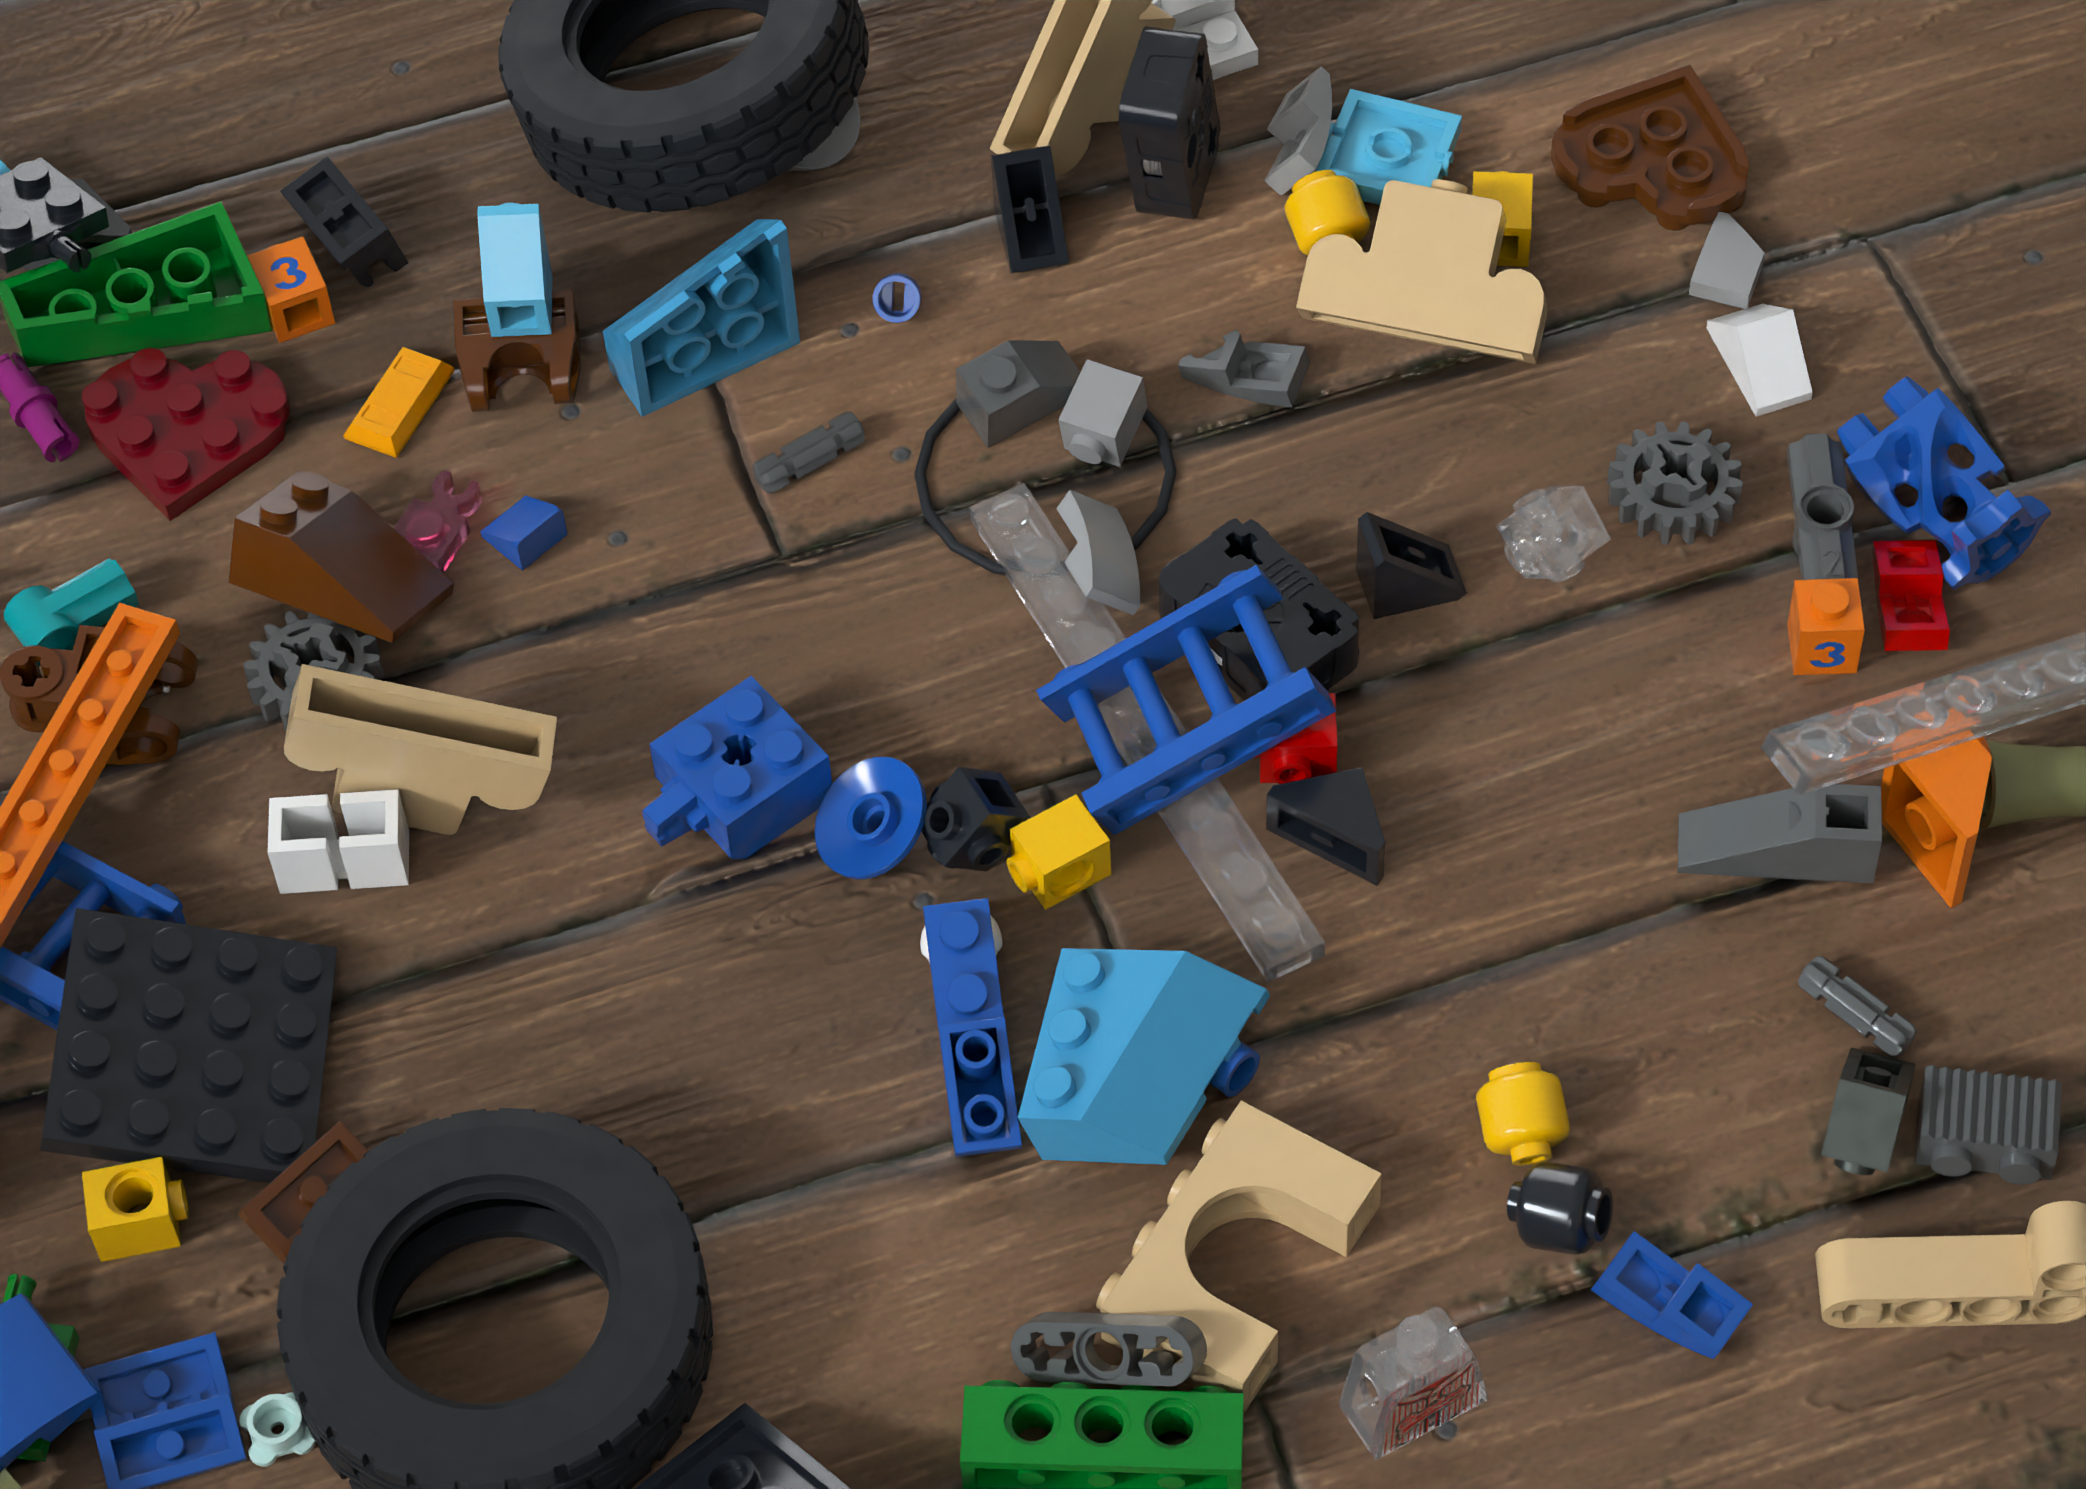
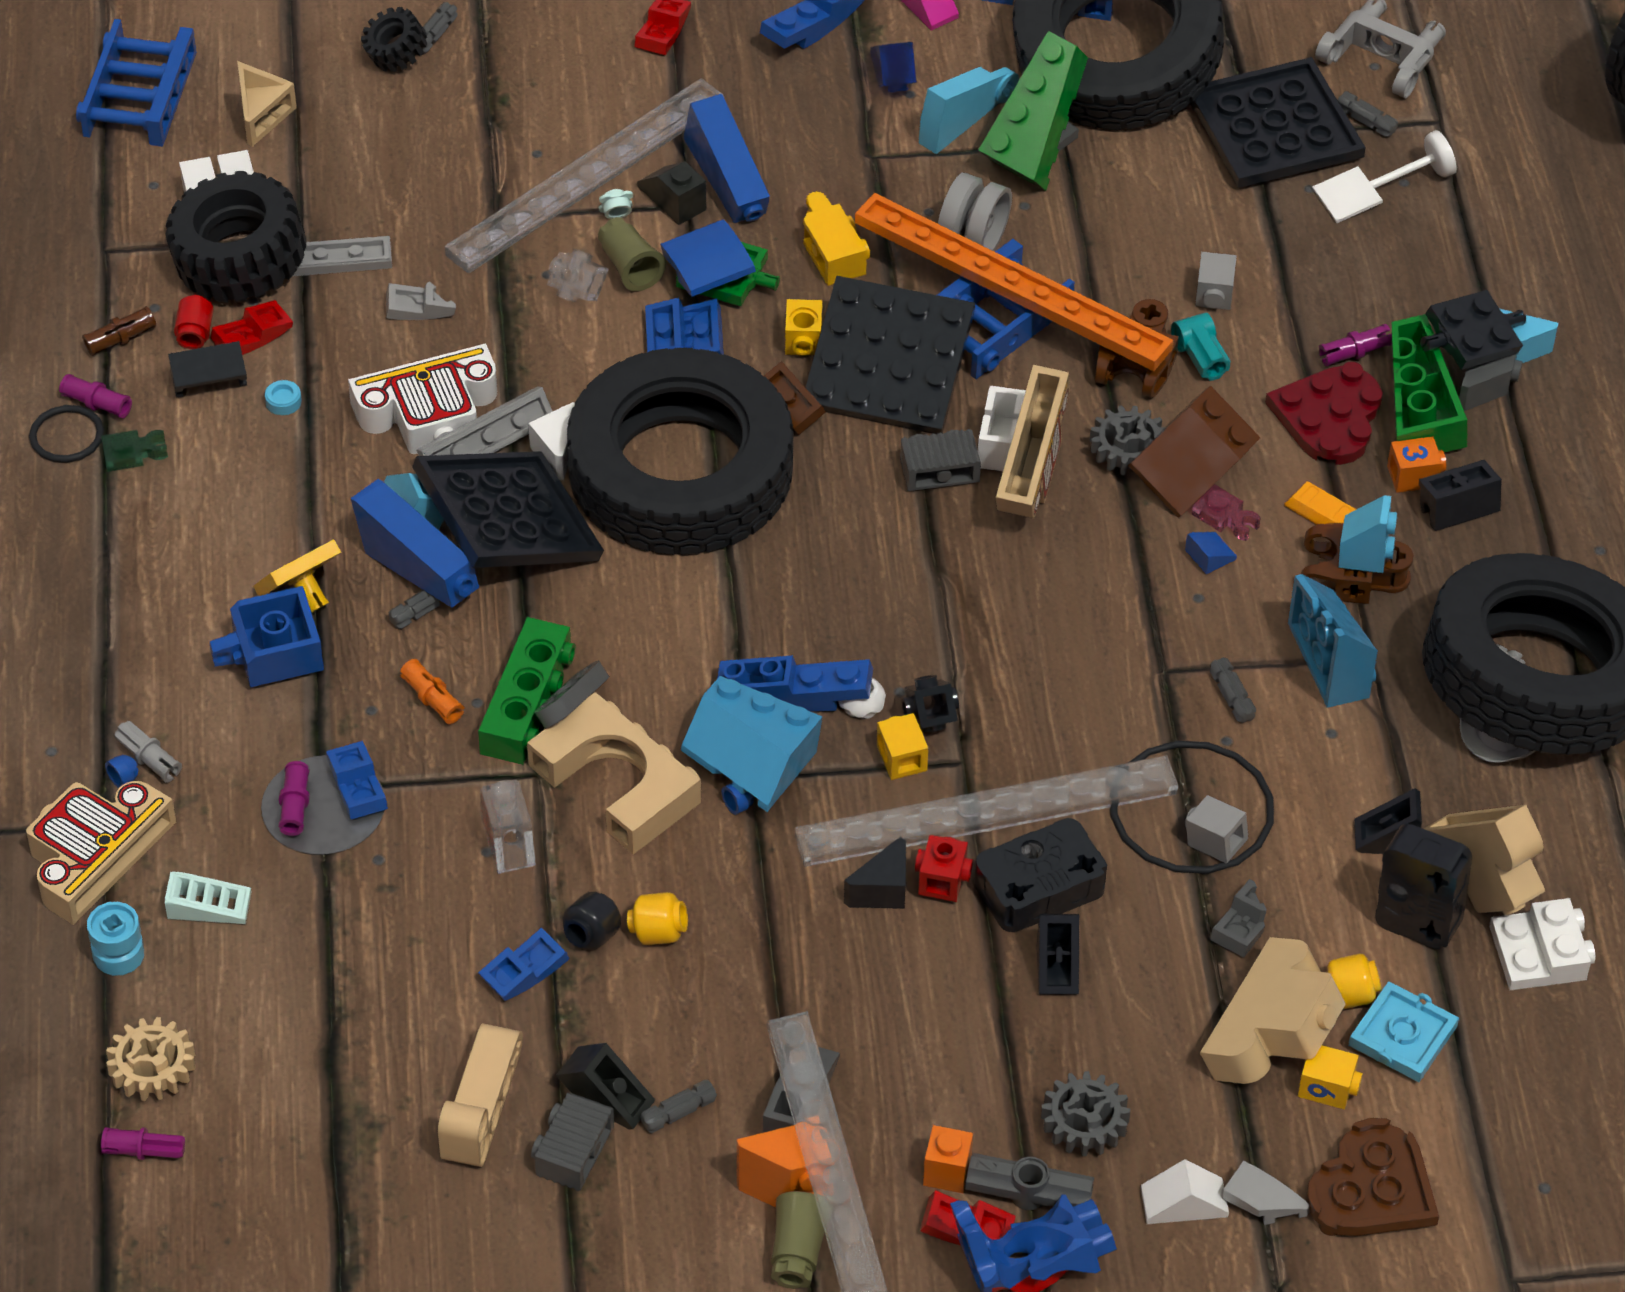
camera: 100 degrees right, 5 degrees down
blue hinge [642,675,832,859] -> none
blue dish [815,757,927,879] -> none
hinge [873,273,922,323] -> none
dark grey slope [956,340,1080,448] -> none
blue fence [1036,564,1337,835] -> none
light grey slope [1056,490,1140,615] -> none
light grey slope [1264,67,1332,196] -> none
clear brick [1496,486,1611,583] -> none
none -> dark grey brick [900,429,981,491]

